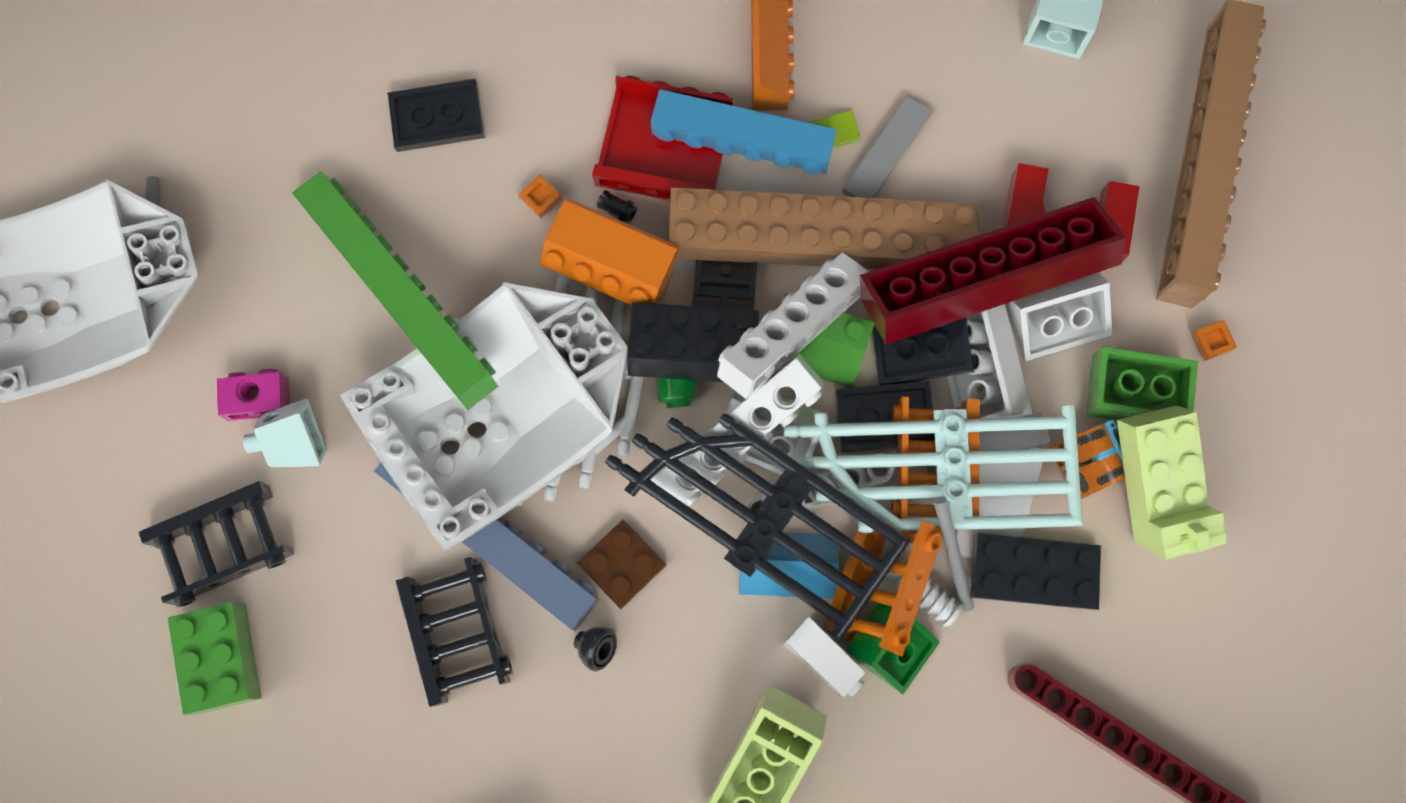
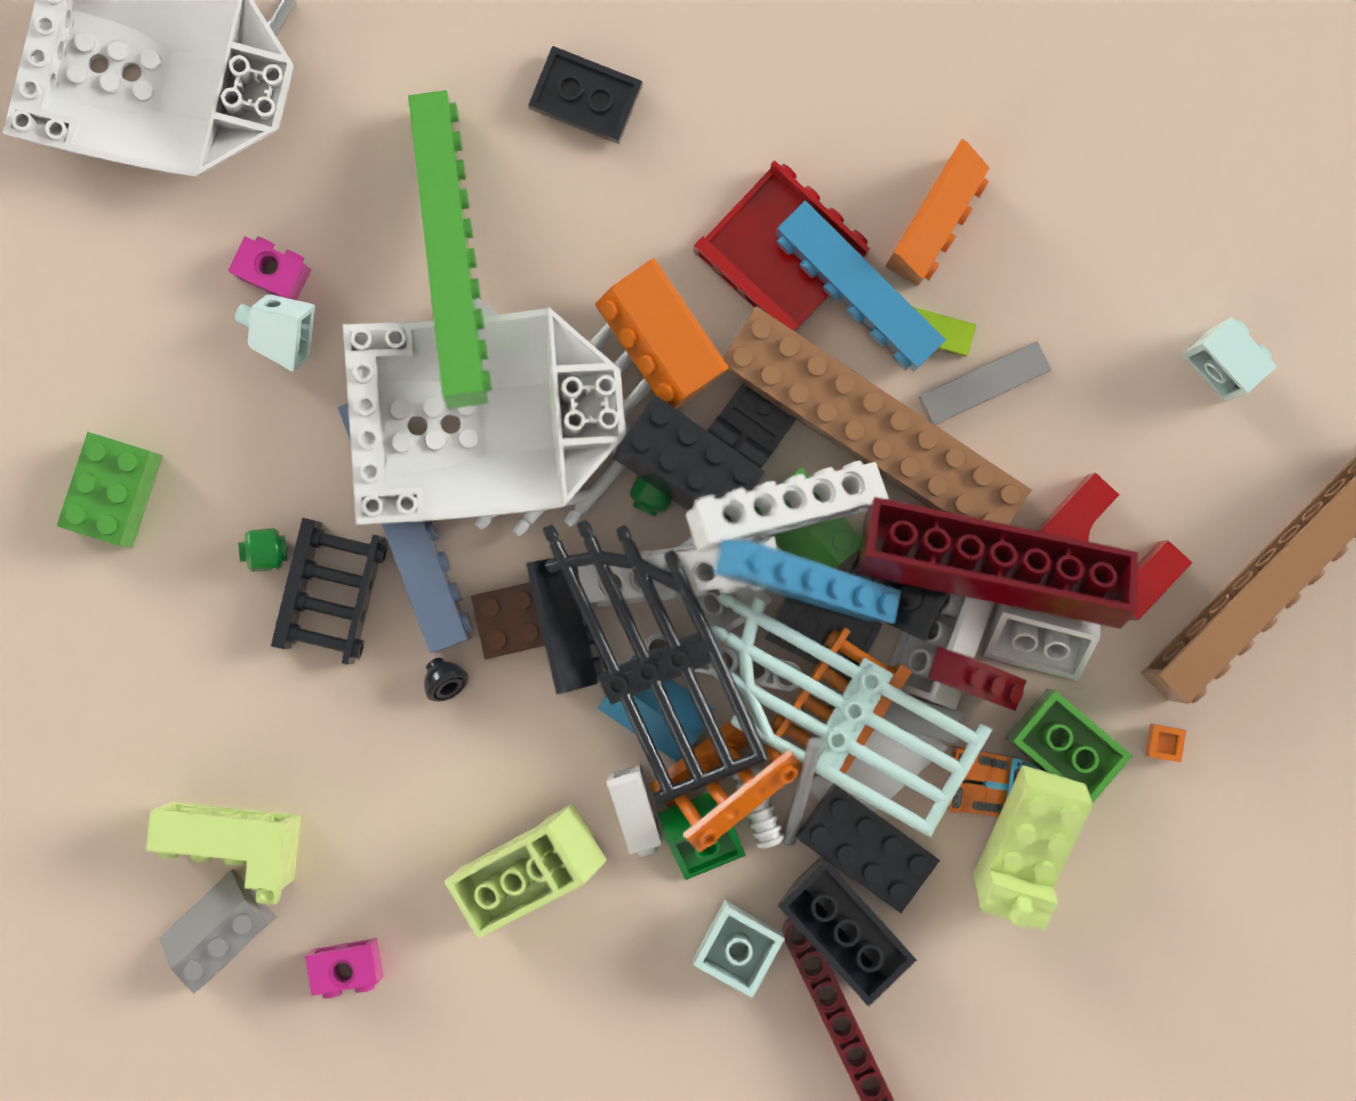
camera: 30 degrees right, 10 degrees up
black fence [138,481,294,607] -> none
orange plate [518,175,562,219] -> none
black pin [597,190,637,223] -> none
none -> green head [238,528,287,572]
none -> black slope [526,557,603,695]
none -> light aqua brick [693,899,785,998]
none -> dark azure brick [715,539,901,624]
none -> black slope [777,857,917,1007]
none -> dark red brick [927,647,1027,711]

